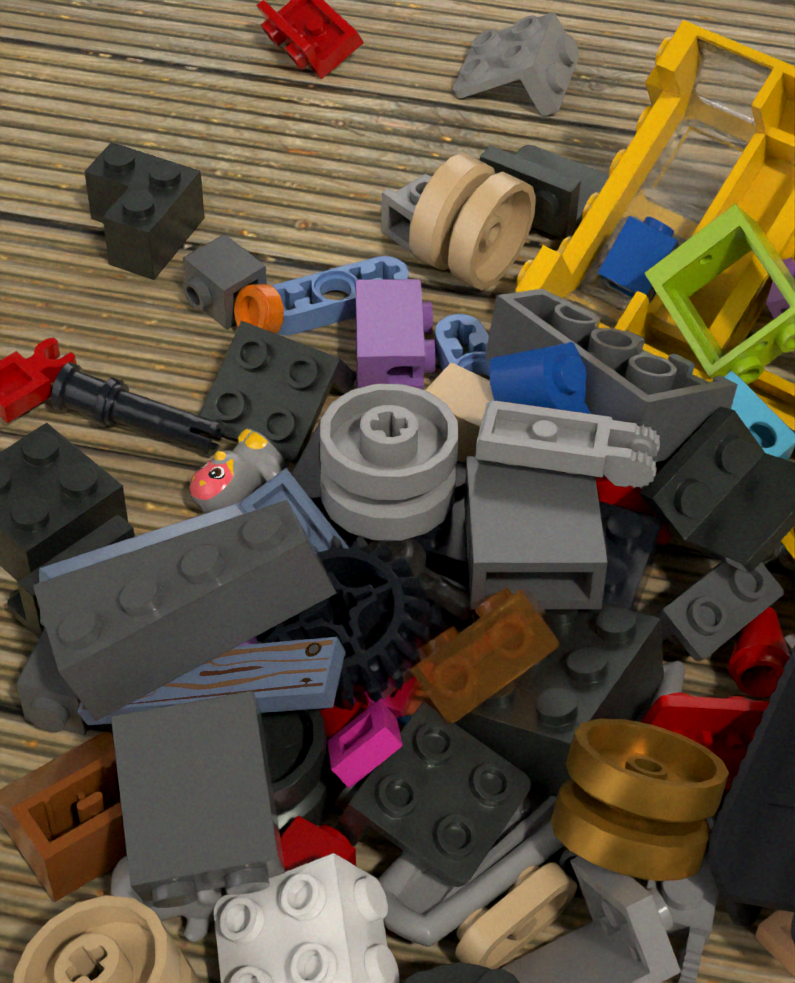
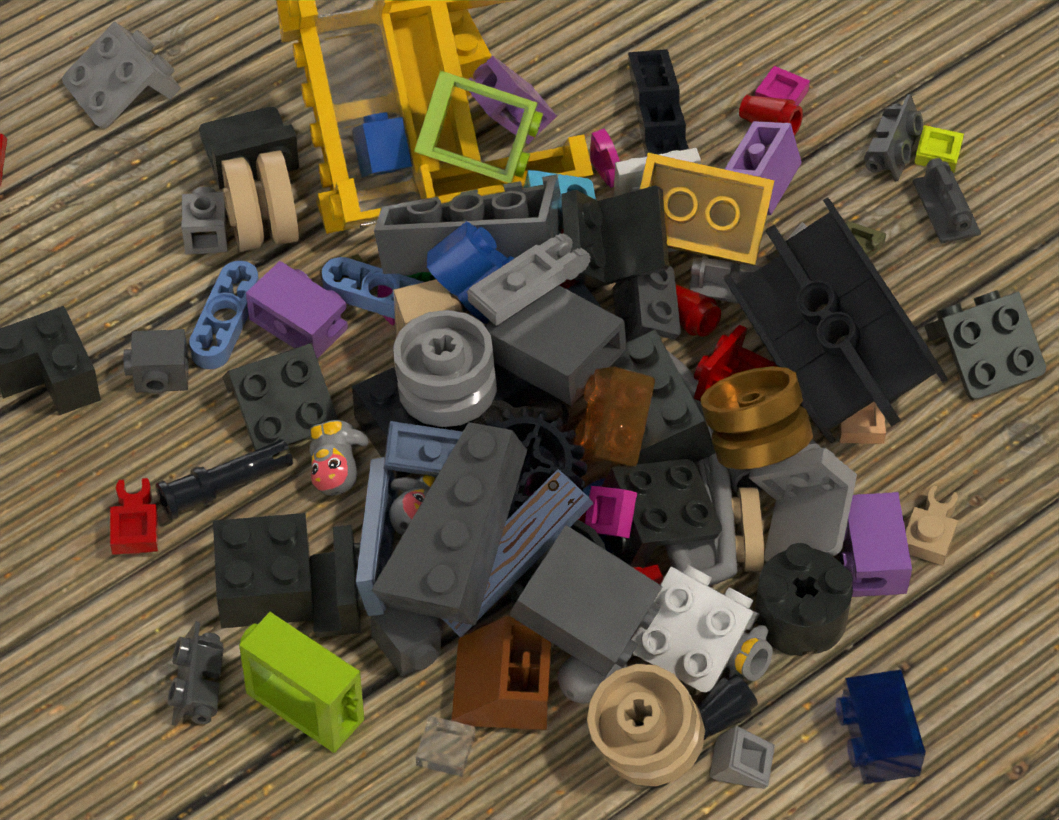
camera: 50 degrees left, 5 degrees up
orange tile [234,284,284,334] -> none

